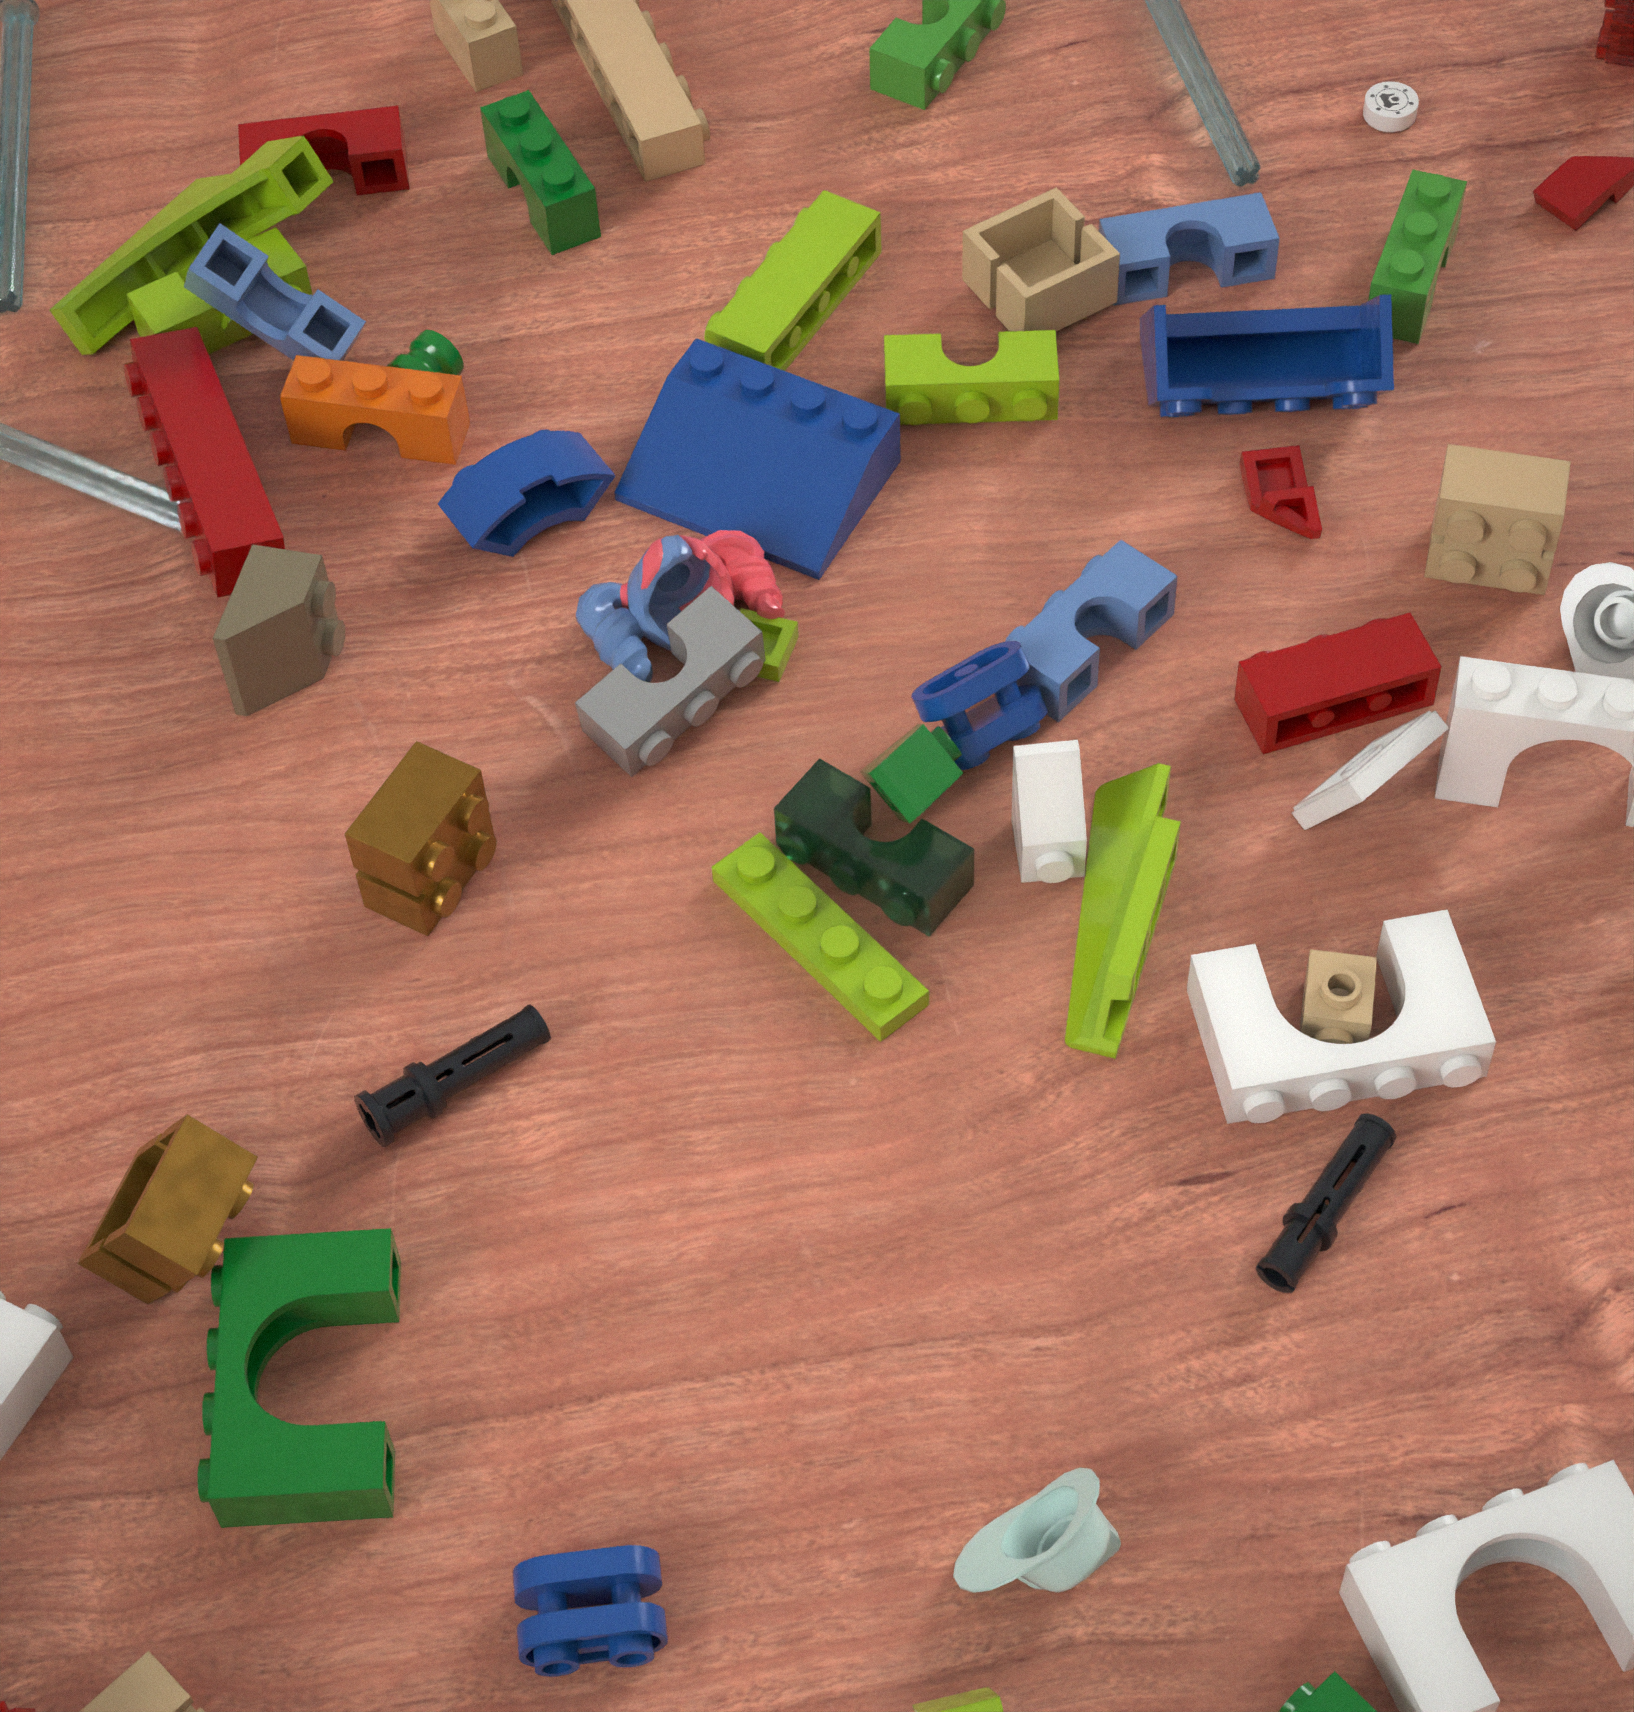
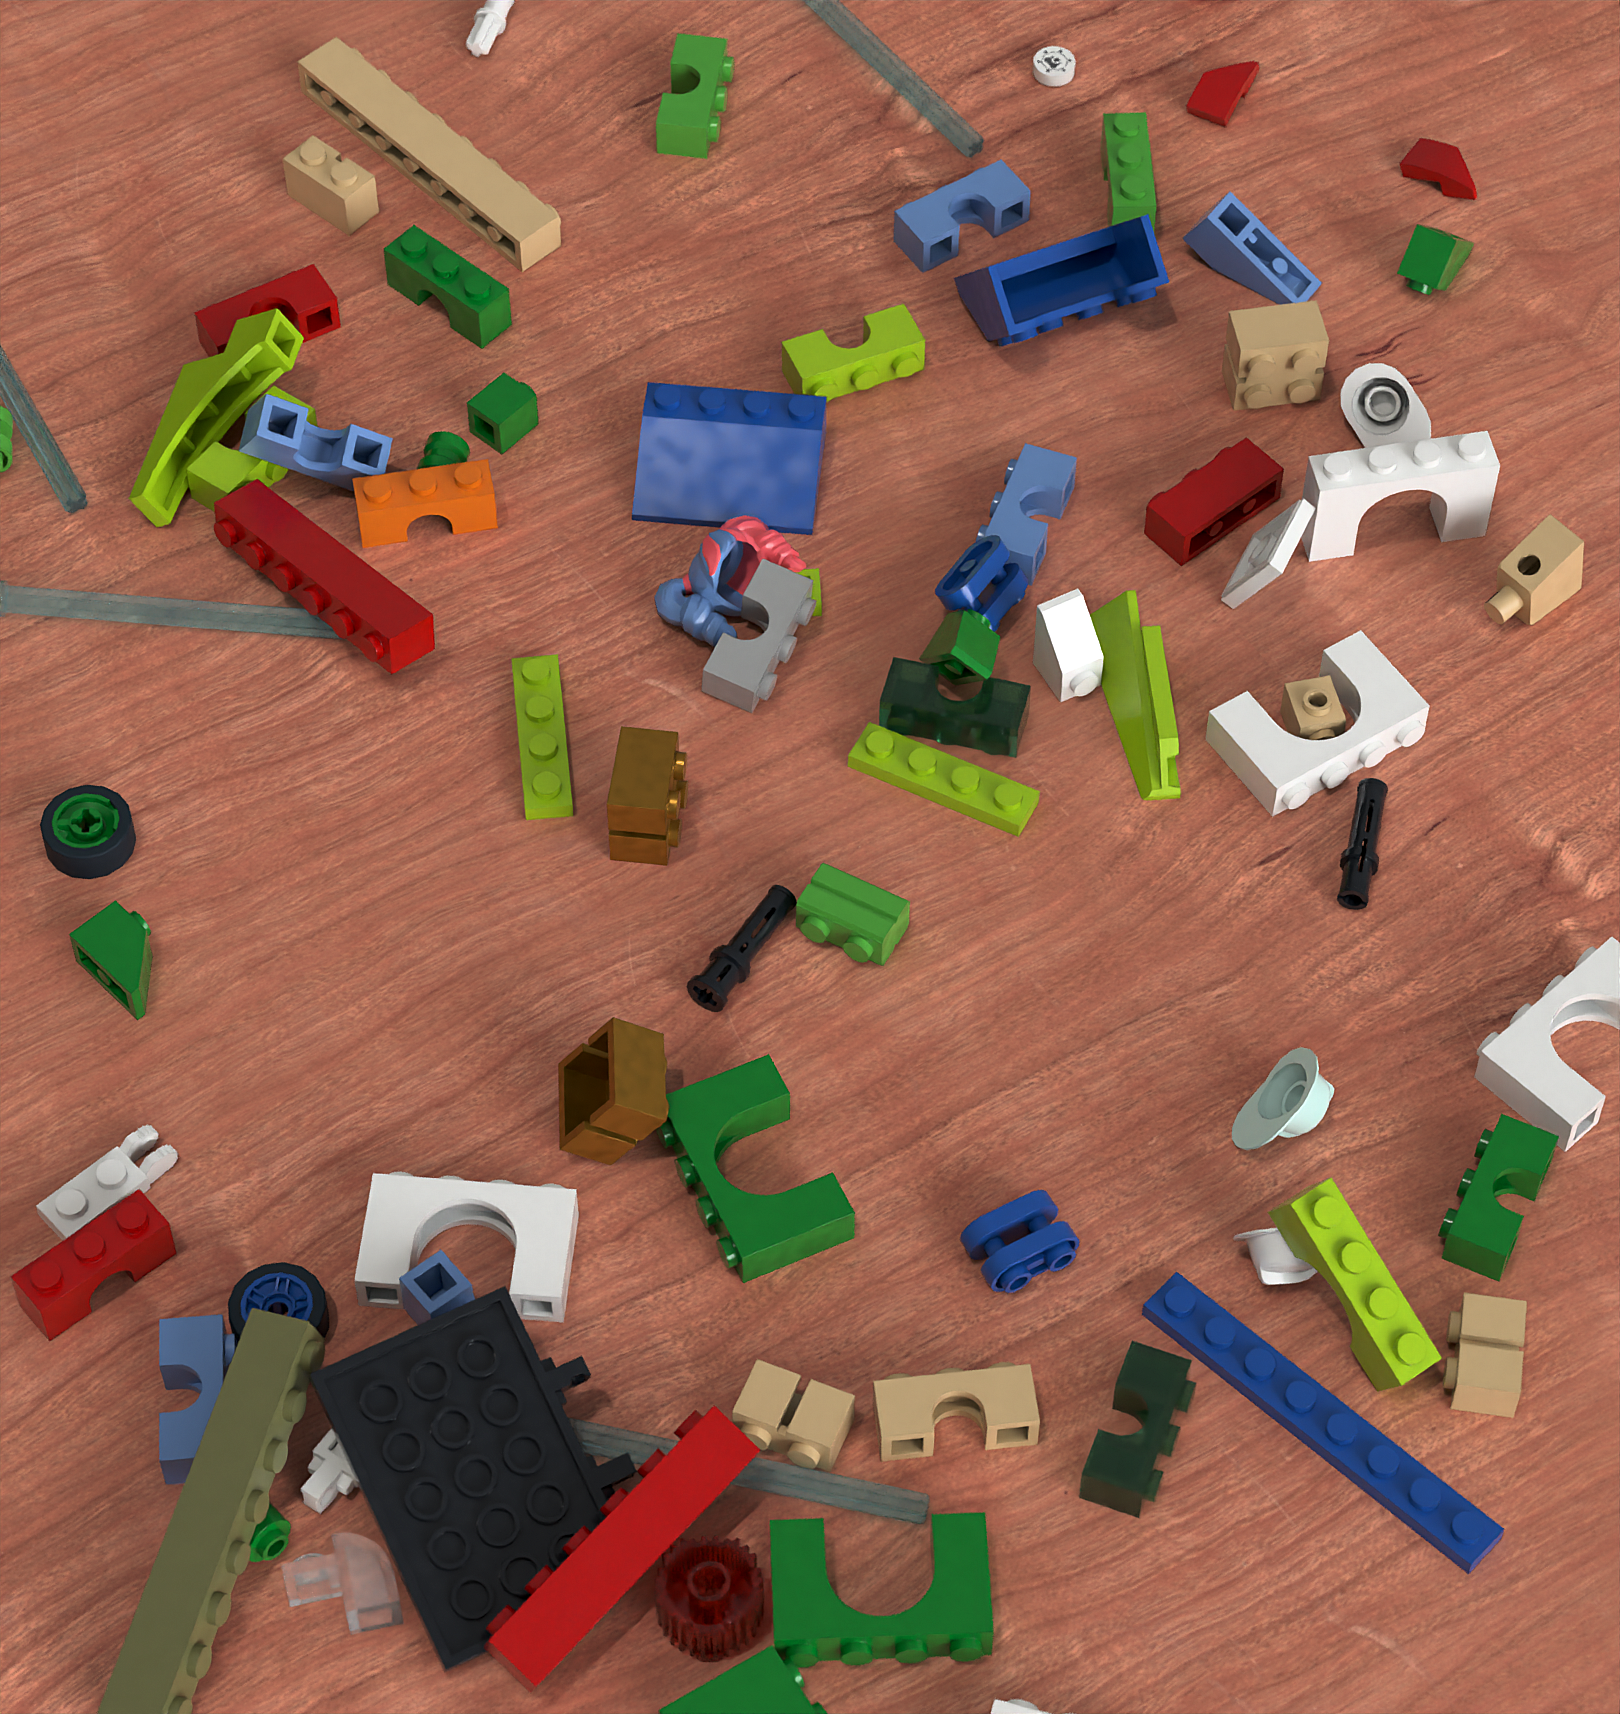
camera: 25 degrees left, 0 degrees up
dark tan slope [213,545,345,716] -> none
blue brick [438,429,616,557] -> none
lime brick [704,190,882,371] -> none
tan piece [962,187,1120,331] -> none
red slope [1239,445,1322,539] -> none
none -> green brick [467,372,539,455]
none -> lime plate [511,654,573,820]
none -> bright green brick [796,863,910,966]
none -> medium blue slope [1182,191,1322,305]

